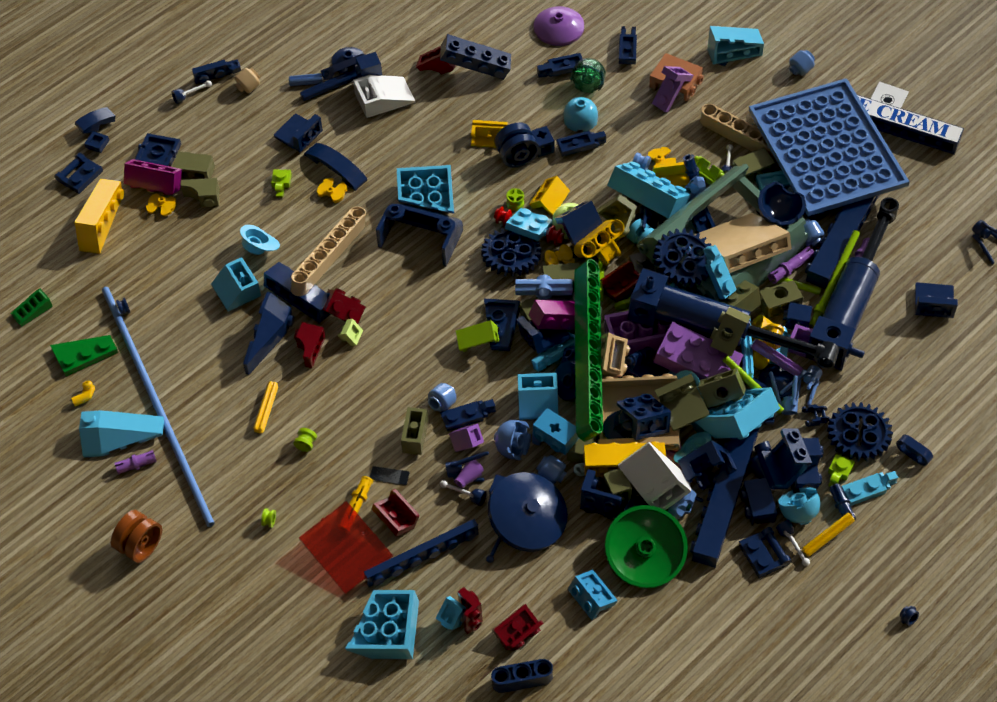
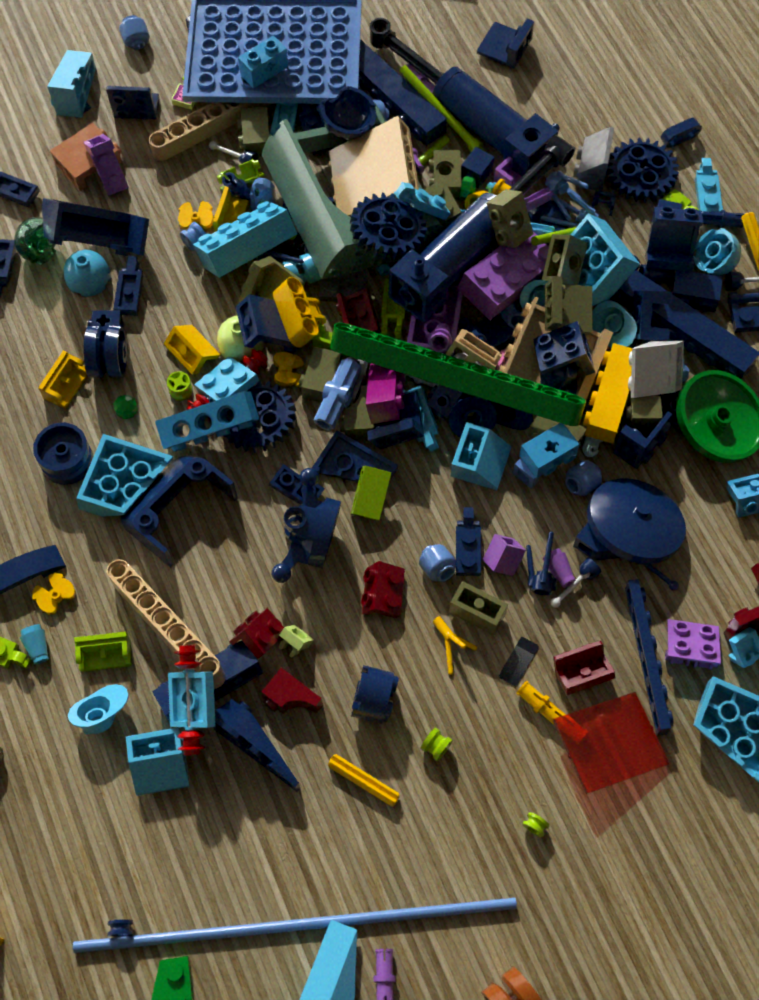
camera: 70 degrees left, 10 degrees up
medium blue cylinder [494,420,531,460] -> none
none -> medium azure cone [20,624,49,665]
none -> dark blue wheel [33,422,93,485]
none -> dark blue windscreen [42,198,149,256]
none -> lime hinge [74,631,132,672]
none -> dark blue bracket [106,86,160,120]
none -> green tile [113,394,138,420]
none -> dark azure brick [155,391,259,452]
none -> medium azure plate [168,645,215,755]
none -> dark azure brick [238,35,289,89]
none -> dark blue slope [269,464,324,505]
none -> dark blue piece [271,468,341,583]
none -> dark blue brick [351,665,399,724]
none -> dark red bracket [361,561,405,618]
none -> medium lavender cone [428,323,452,352]
none -> yellow plant [433,616,477,675]
none -> green tile [459,176,476,199]
none -> flat silver slope [573,127,614,191]
none -> medium lavender hinge [665,619,721,670]

